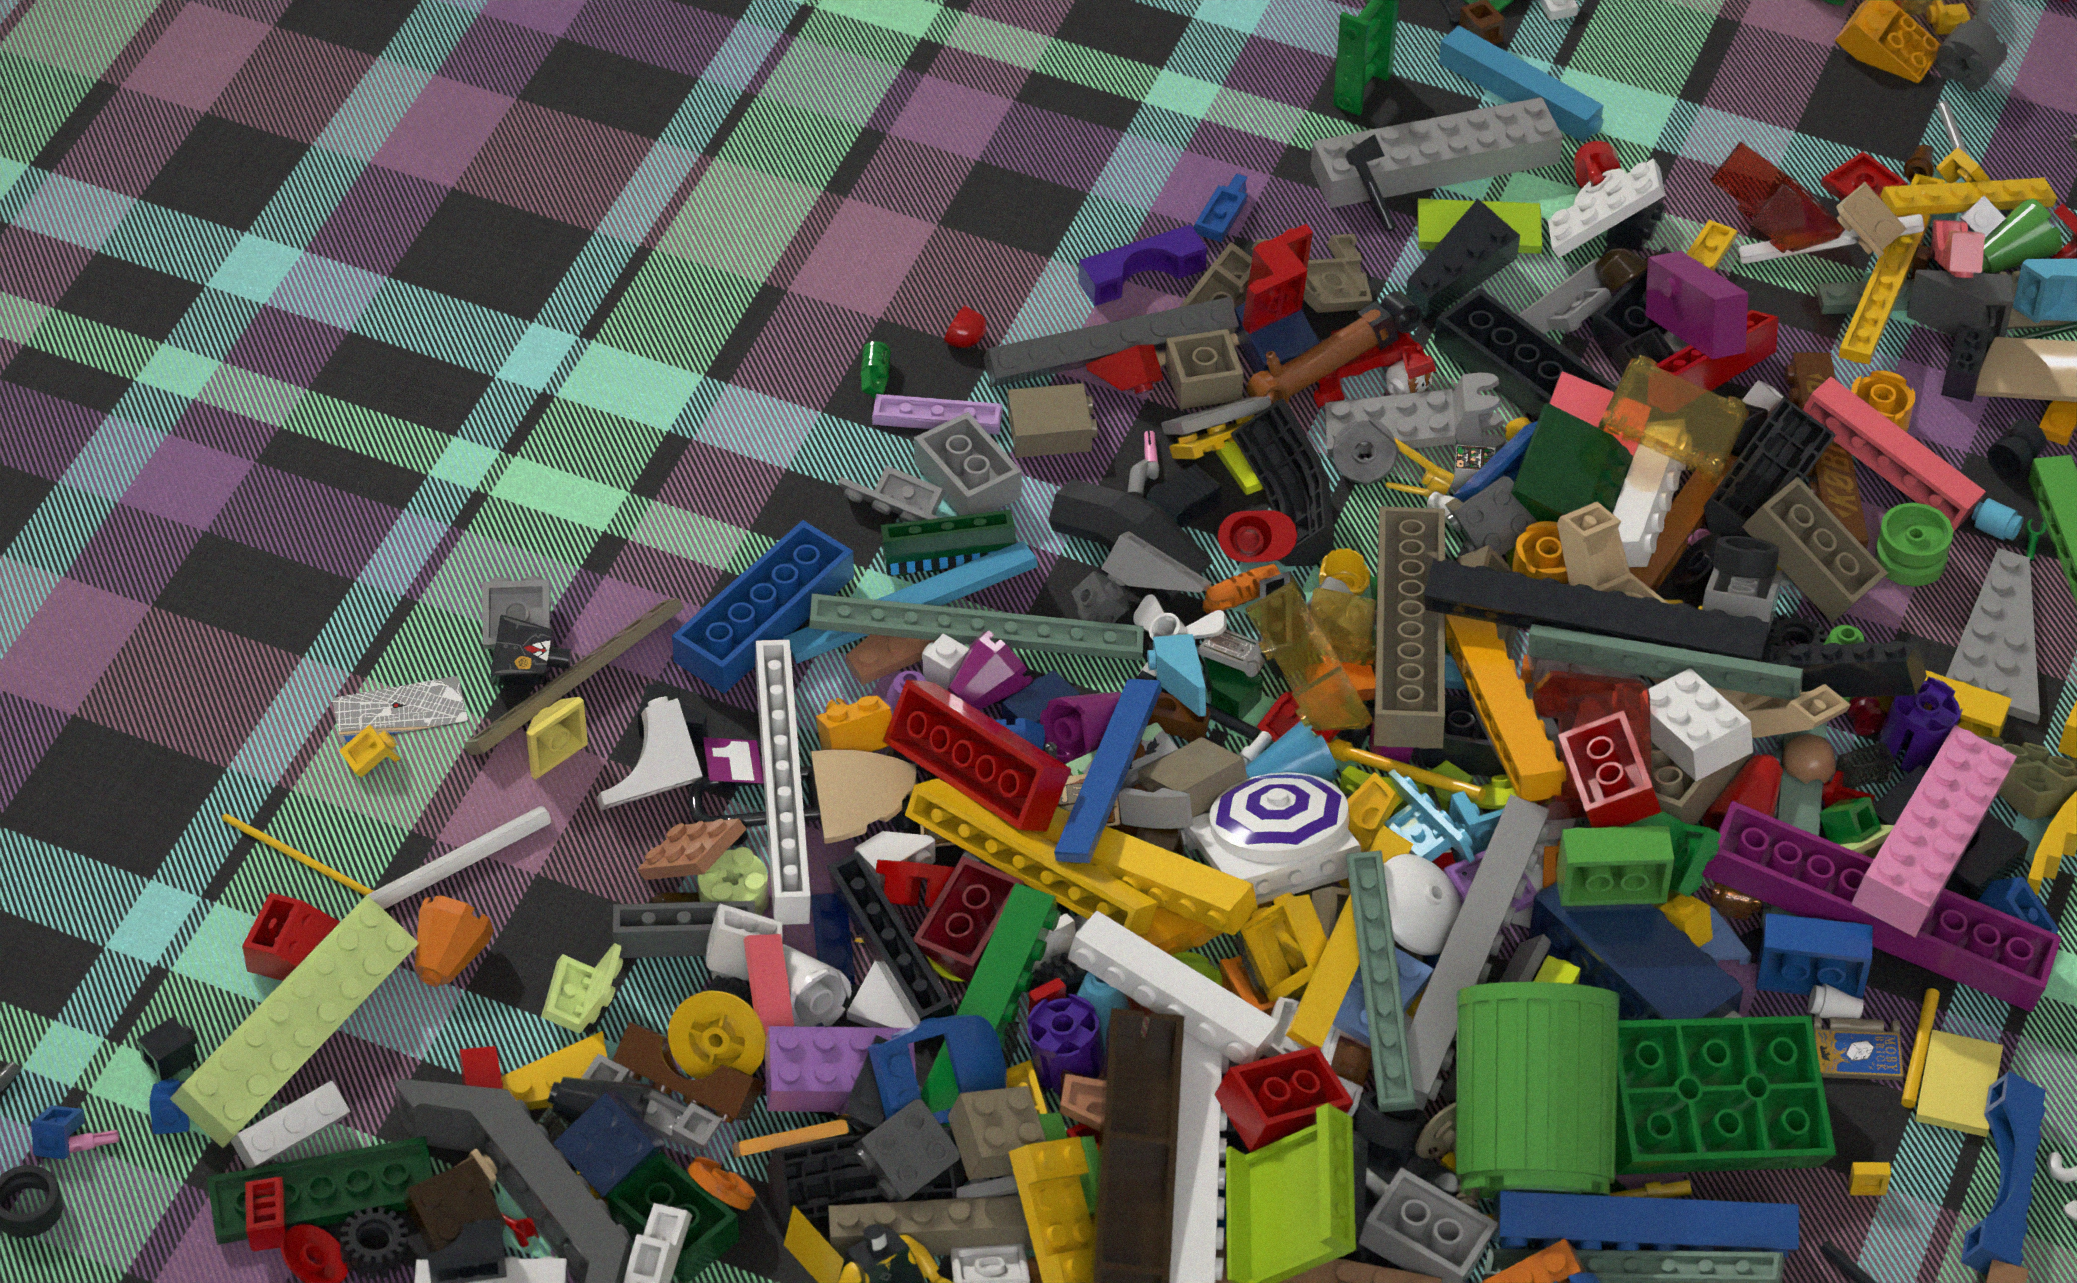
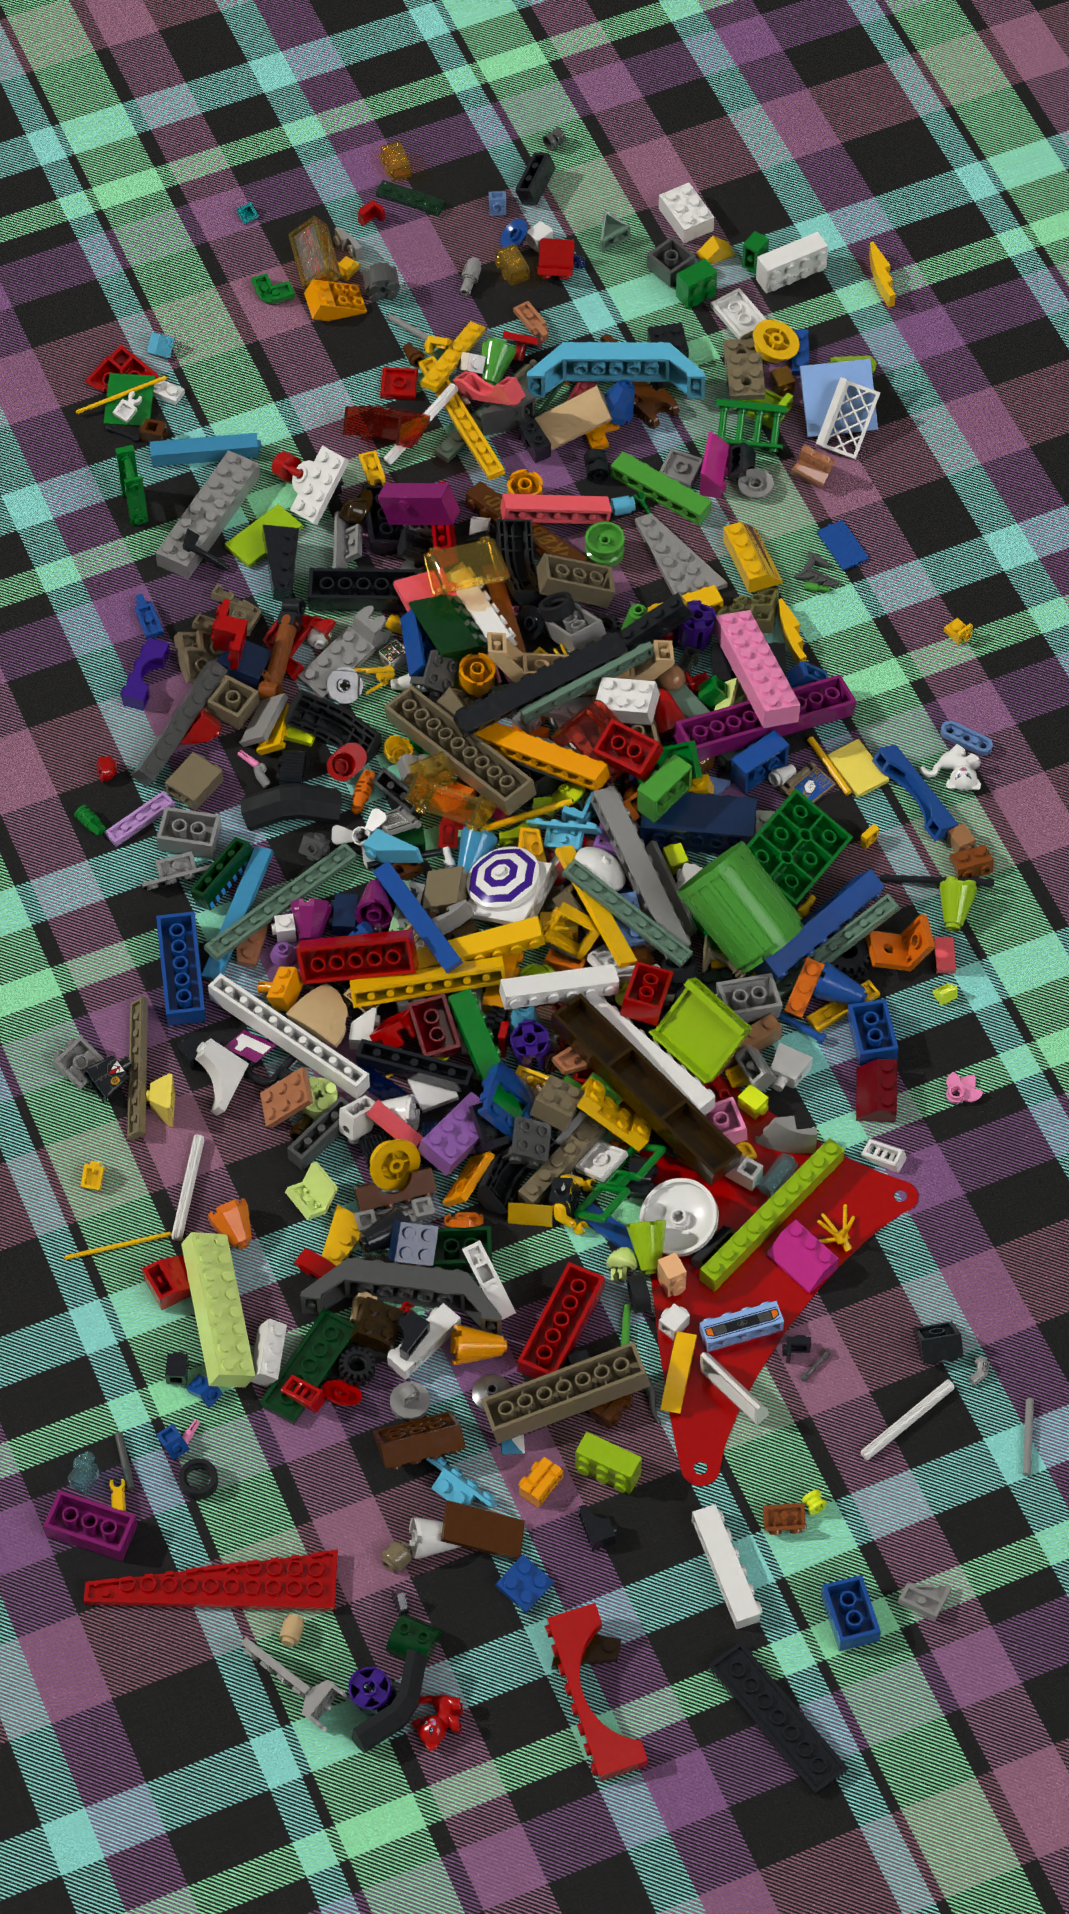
camera: 45 degrees left, 10 degrees up
light grey sticker [332,676,468,743] -> none
light grey slope [1101,531,1212,593] -> none
tan bracket [1836,182,1907,258] -> none

